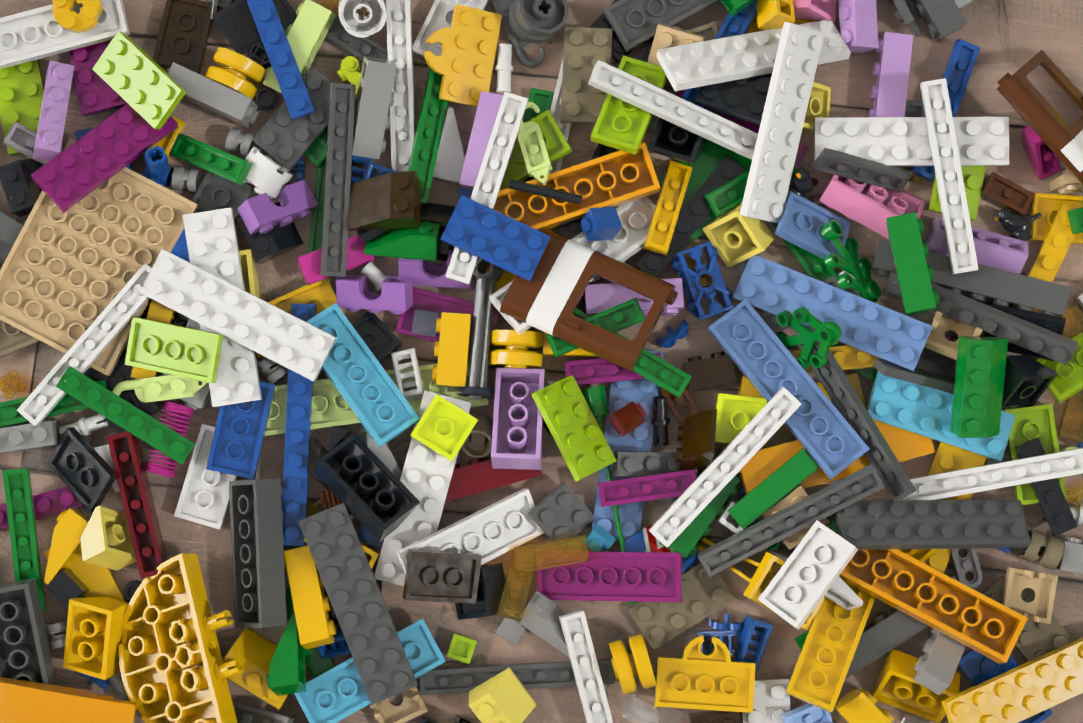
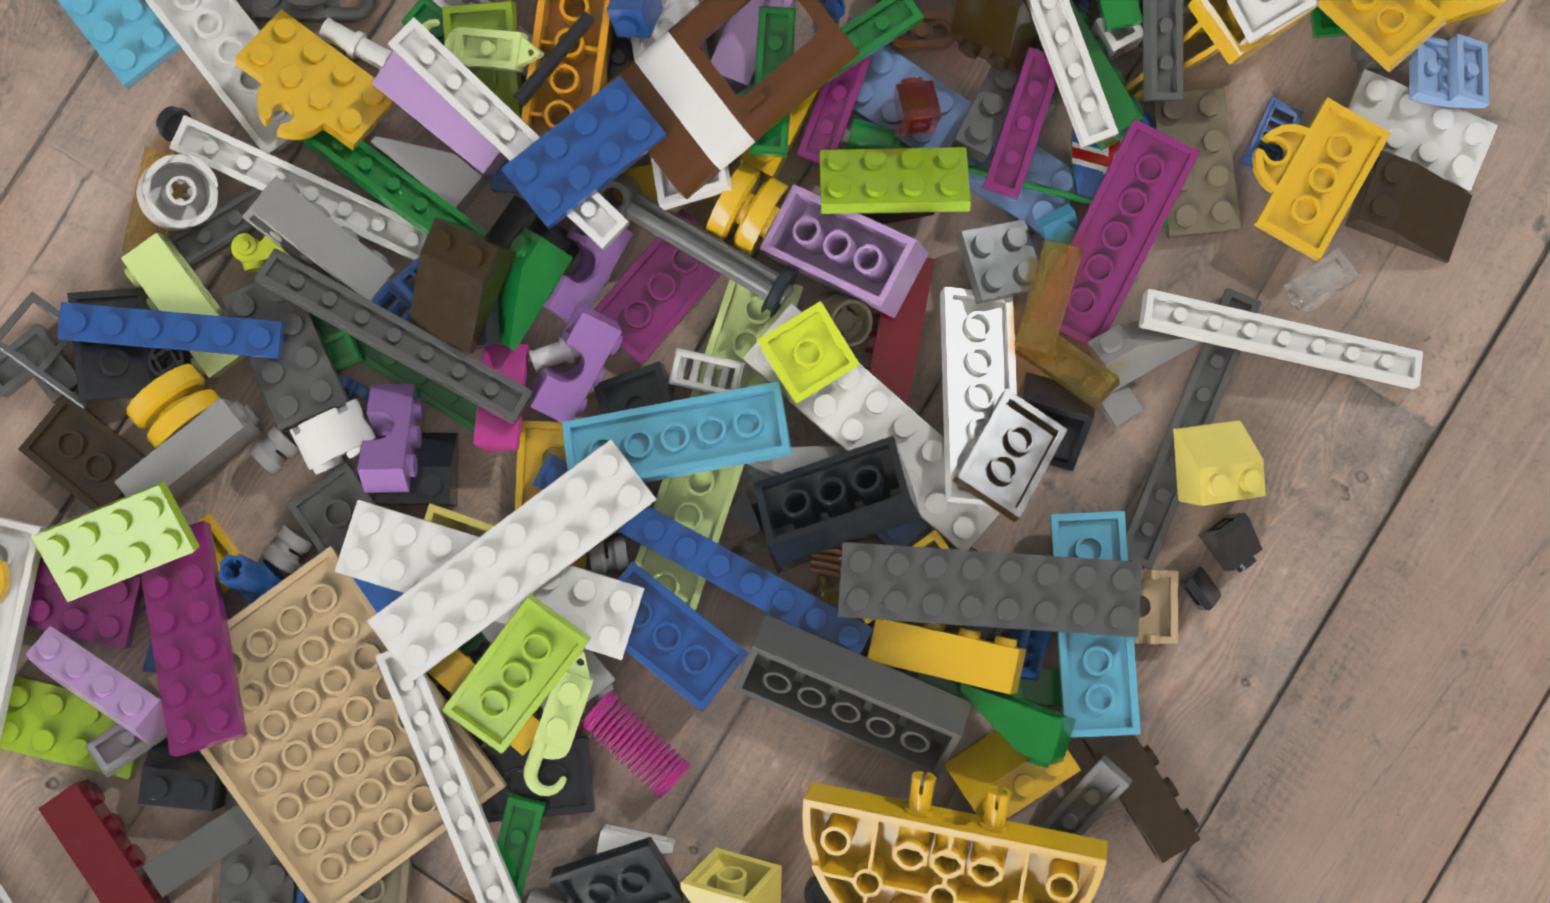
camera: 60 degrees left, 0 degrees up
green plate [56,366,196,465] -> none
white pin [59,414,111,437] -> none
dark red brick [107,431,168,579] -> none
green tile [169,133,253,186] -> none
white plate [174,424,238,530] -> none
black plate [254,87,278,111] -> none
clear light blue tile [412,310,439,337] -> none
yellow brick [432,312,472,387] -> none
lime plate [446,633,477,664] -> none
yellow wheel [609,634,656,695] -> none
black pin [651,396,670,446] -> none
blue piece [709,614,745,631] -> none
blue slope [735,614,774,670] -> none

